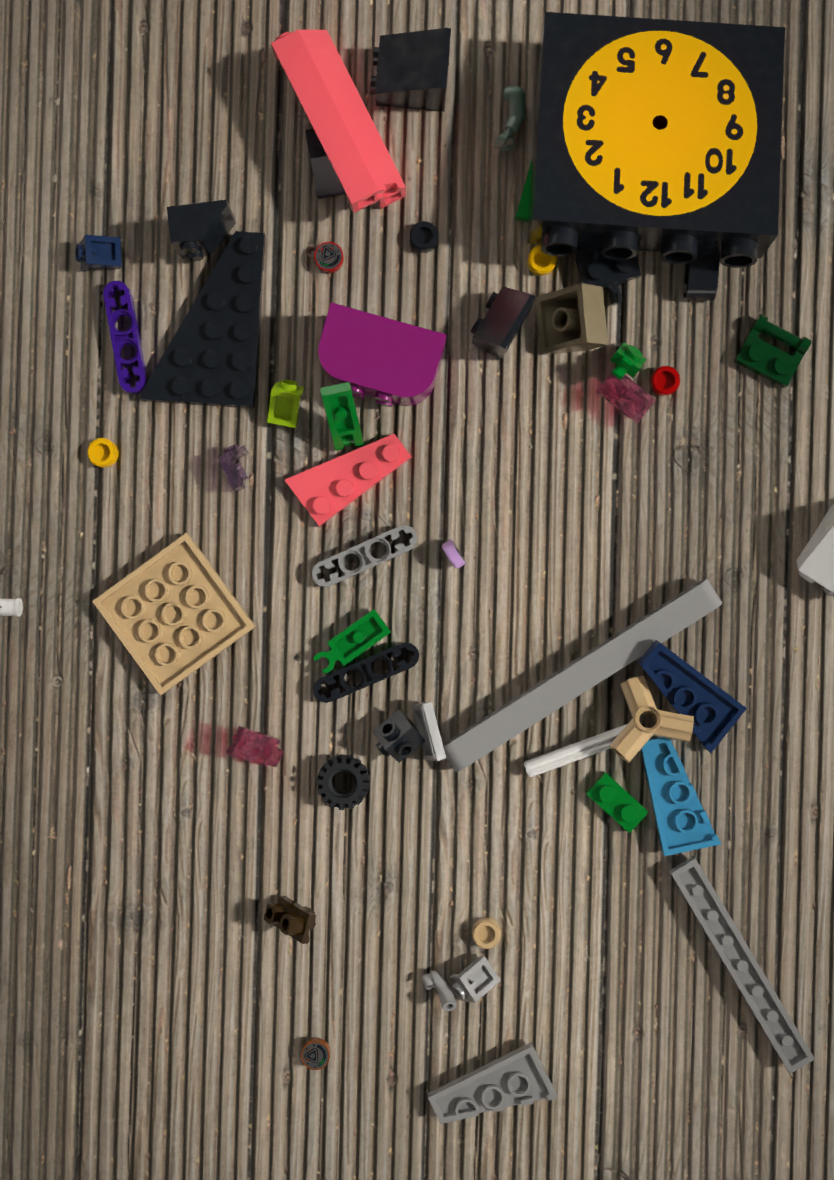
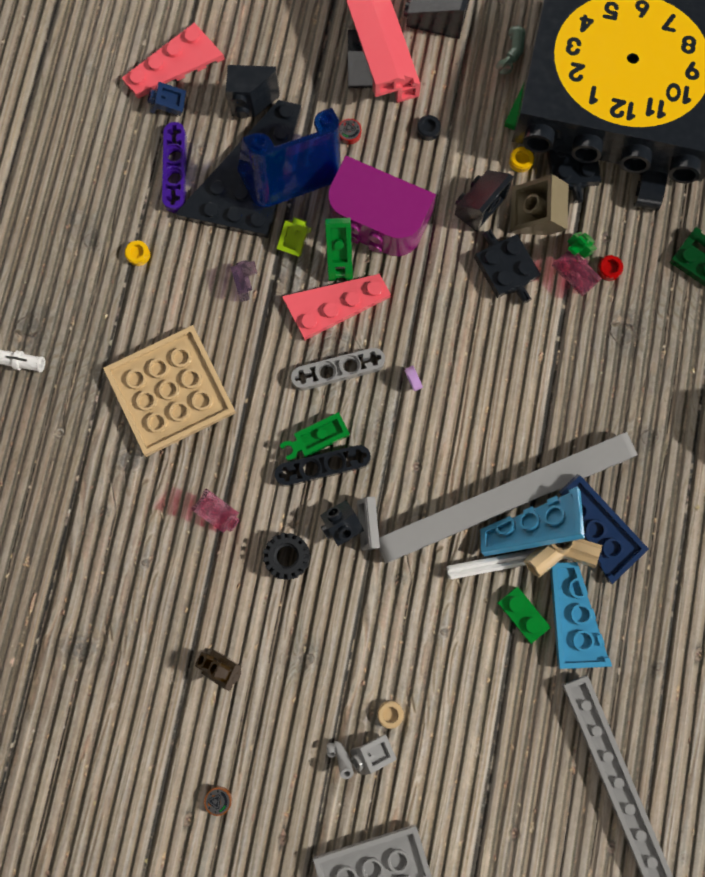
camera: 10 degrees right, 10 degrees down
none -> coral wing [122,23,225,99]
none -> clear blue windscreen [238,108,341,207]
none -> black plate [474,229,541,304]
none -> dark azure wing [480,487,585,556]

